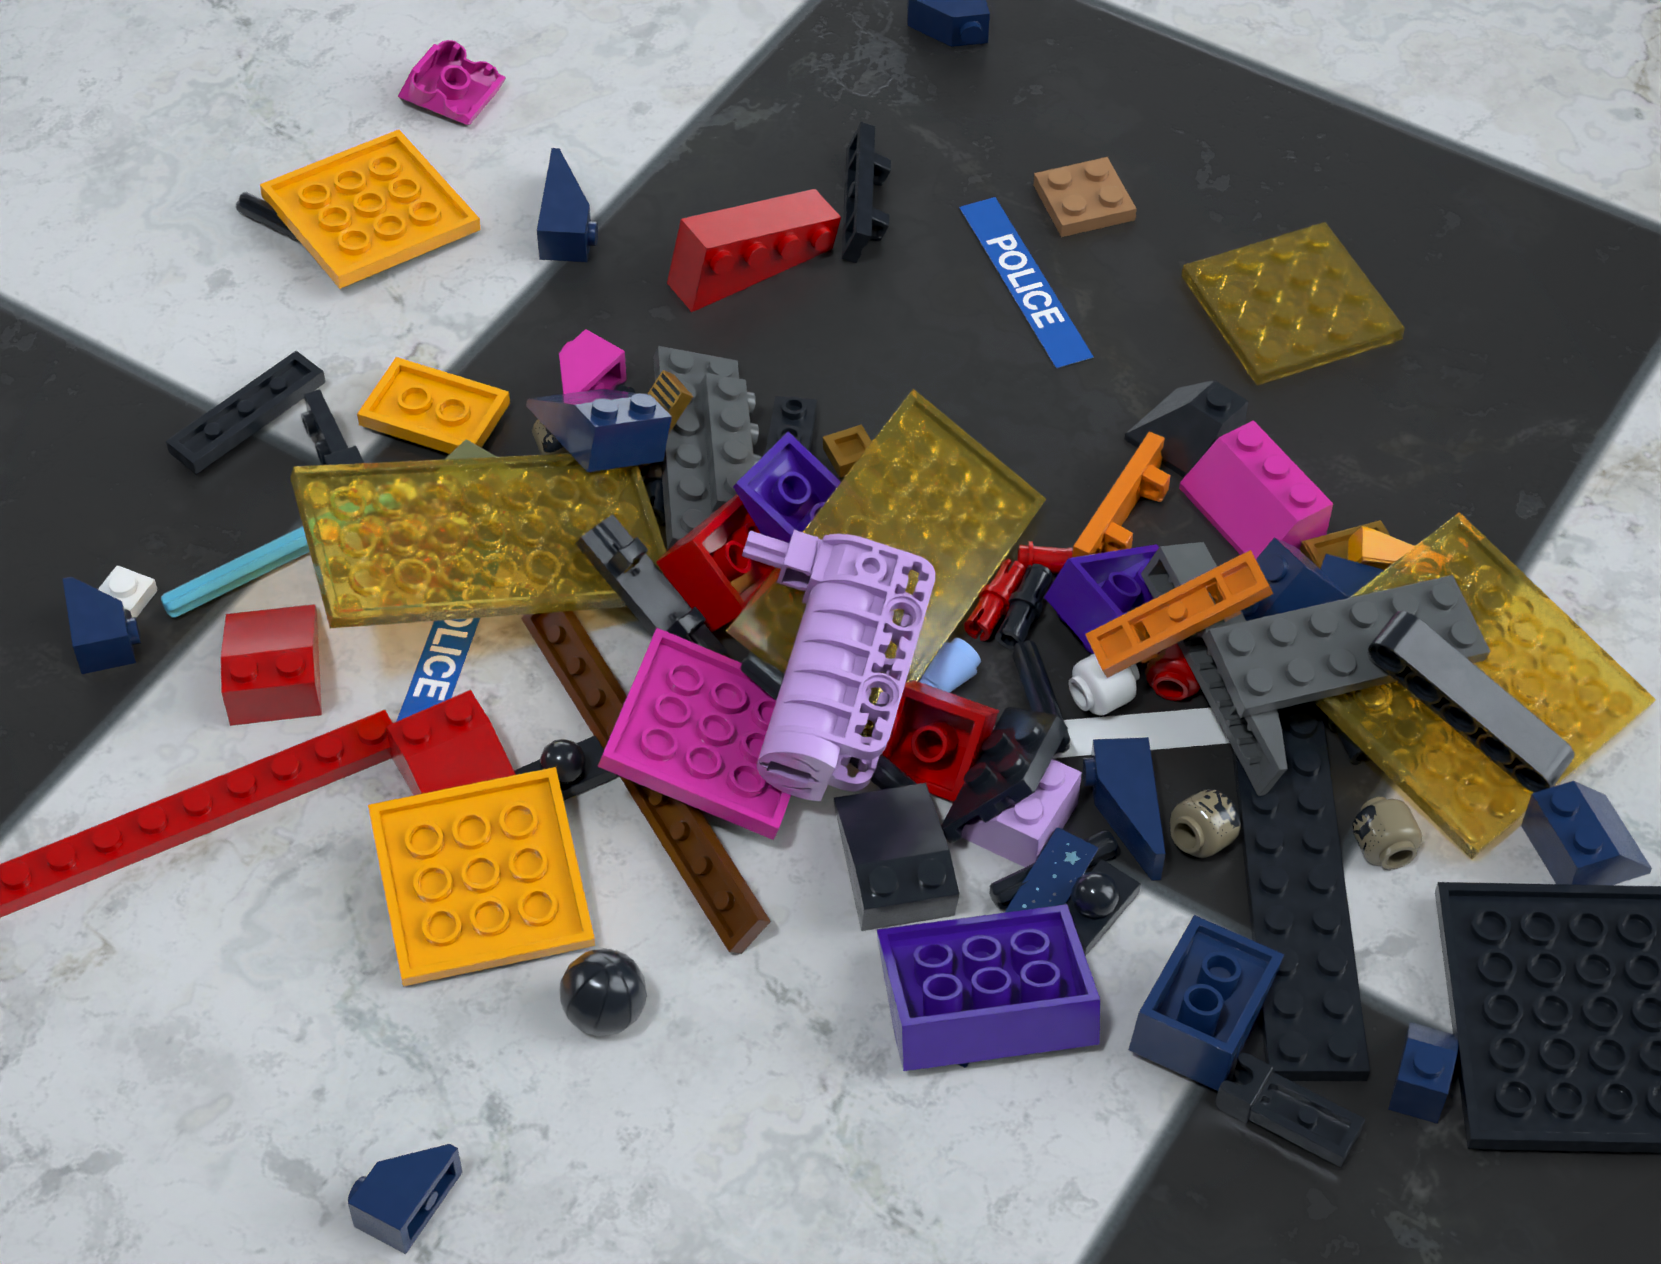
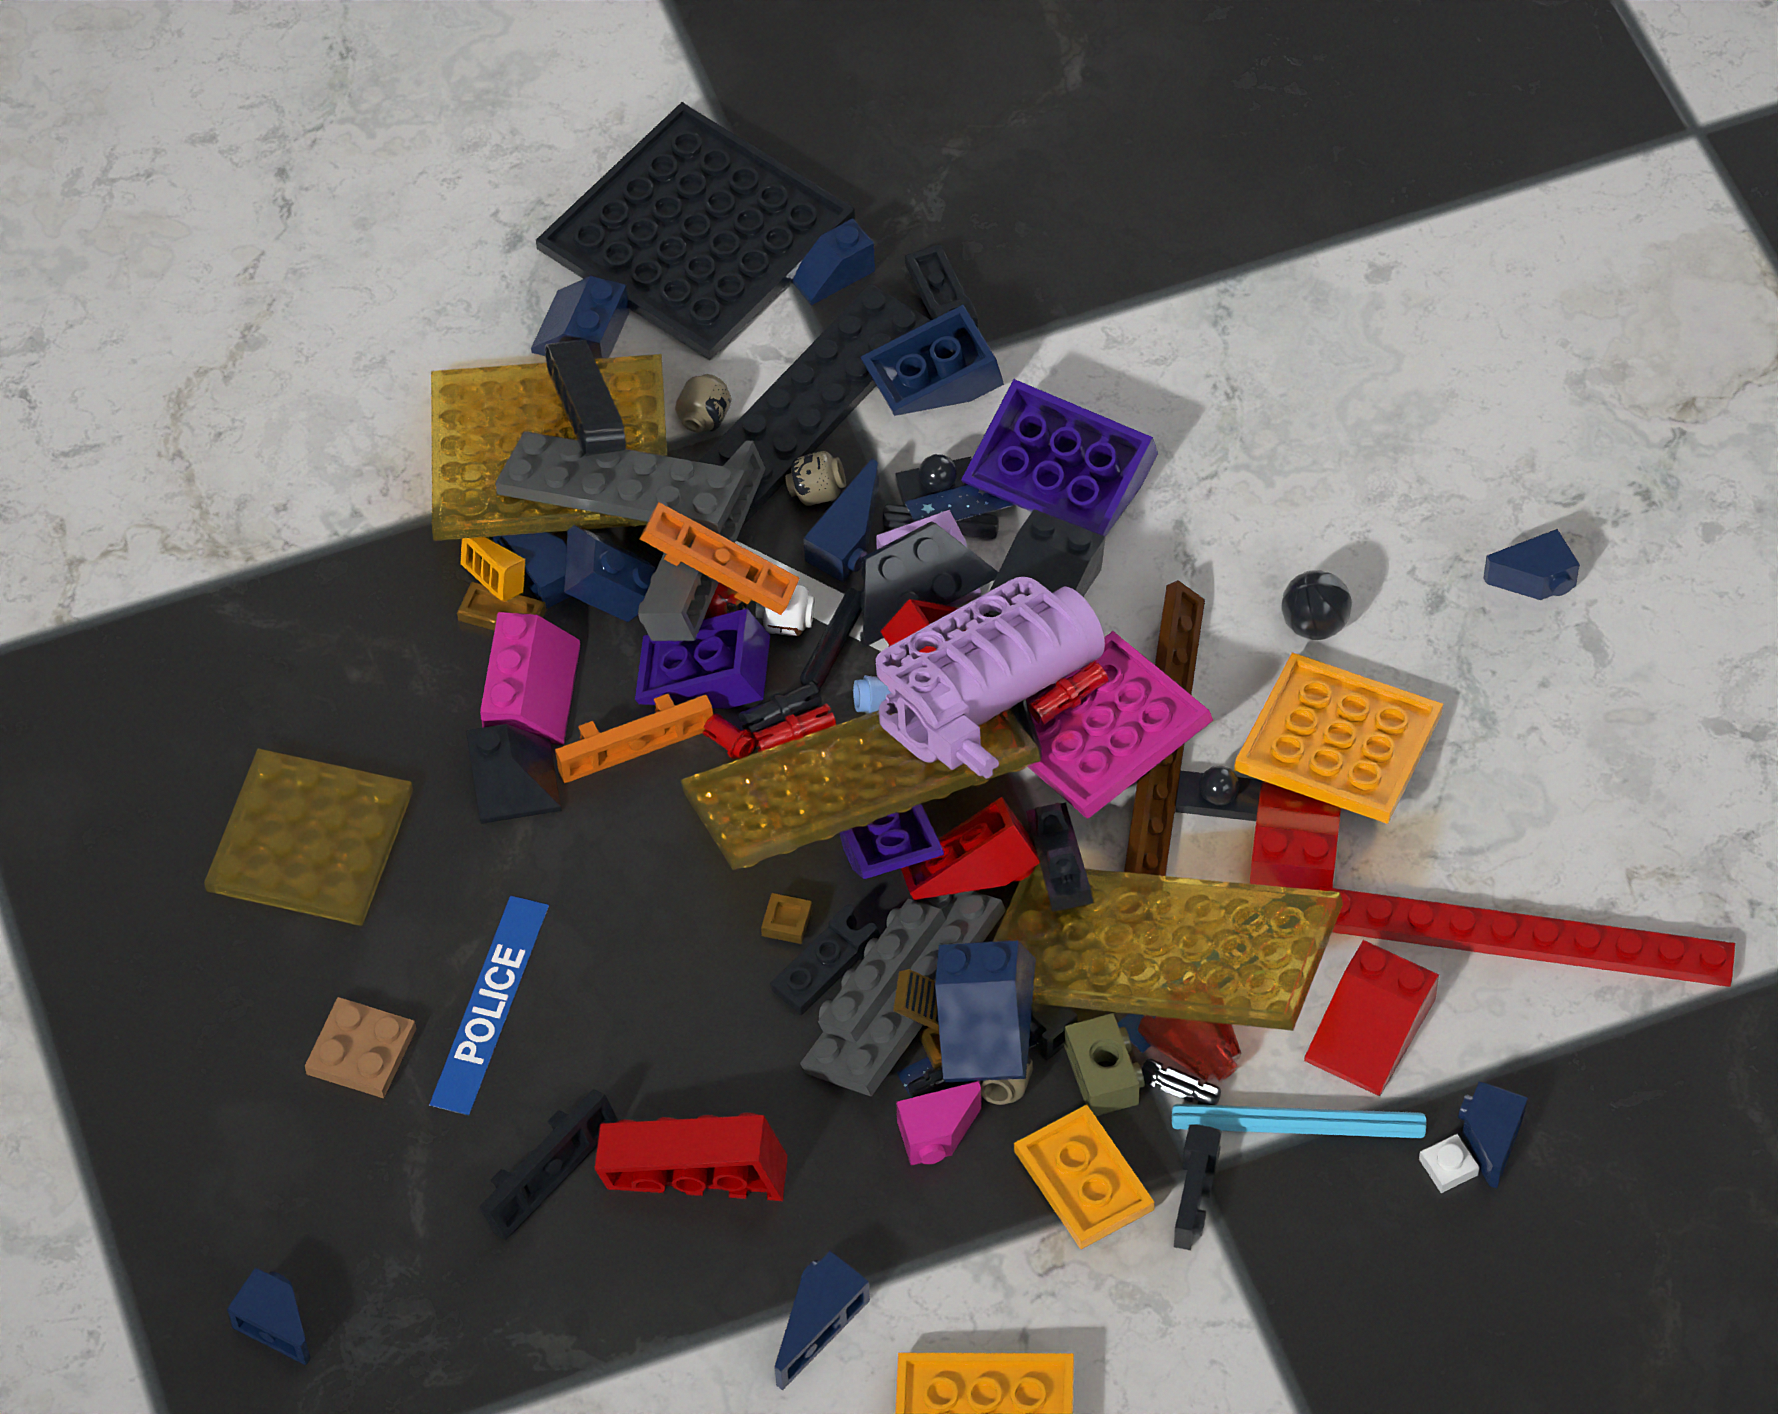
camera: 140 degrees left, 5 degrees up
black plate [166,351,326,474] -> none
none -> red pin [1028,660,1109,726]

